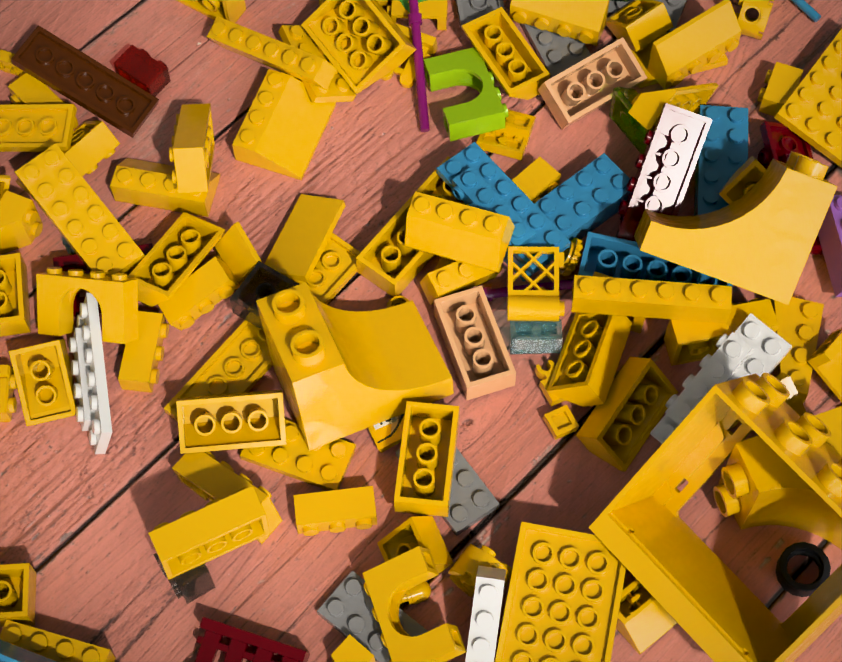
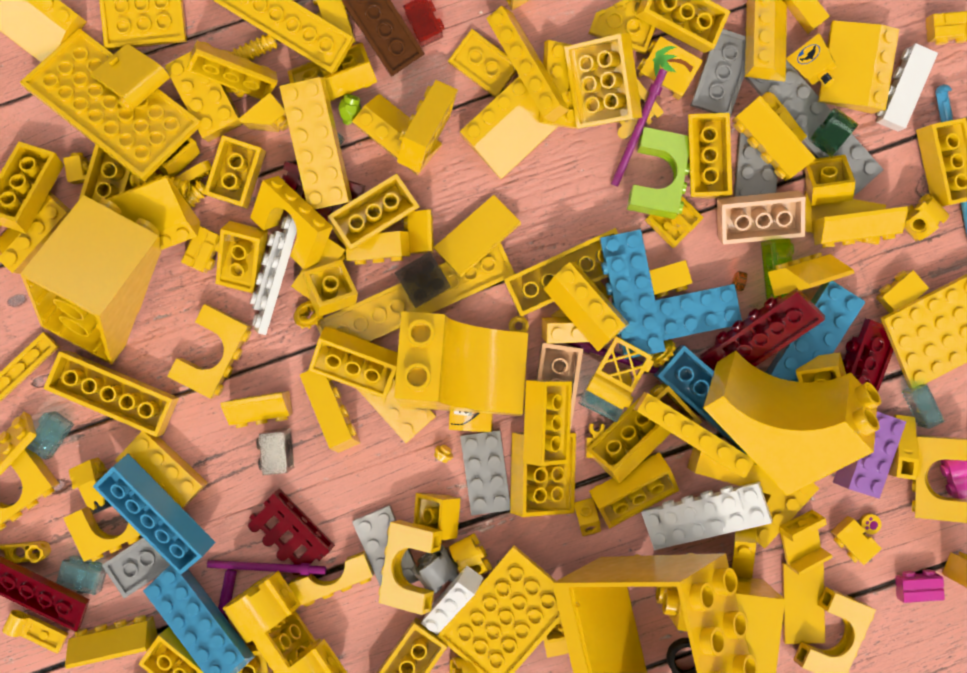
camera: 25 degrees right, 25 degrees up
yellow brick [148,486,270,580] -> none
yellow brick [294,486,377,536] -> none
yellow brick [394,401,459,517] -> none
yellow plate [543,405,579,440] -> none
none -> yellow arch [167,304,252,399]
none -> yellow slope [220,390,293,428]
none -> yellow gear [294,301,324,329]
none -> yellow slope [303,259,358,317]
none -> lime rock [338,94,361,125]
none -> light grey brick [412,545,458,594]
none -> yellow plate [434,445,453,463]
none -> yellow tile [448,29,516,98]
none -> yellow slope [510,432,576,517]
none -> yellow slope [523,380,572,466]
none -> yellow bracket [574,498,601,536]
none -> clear orange tile [732,271,748,291]

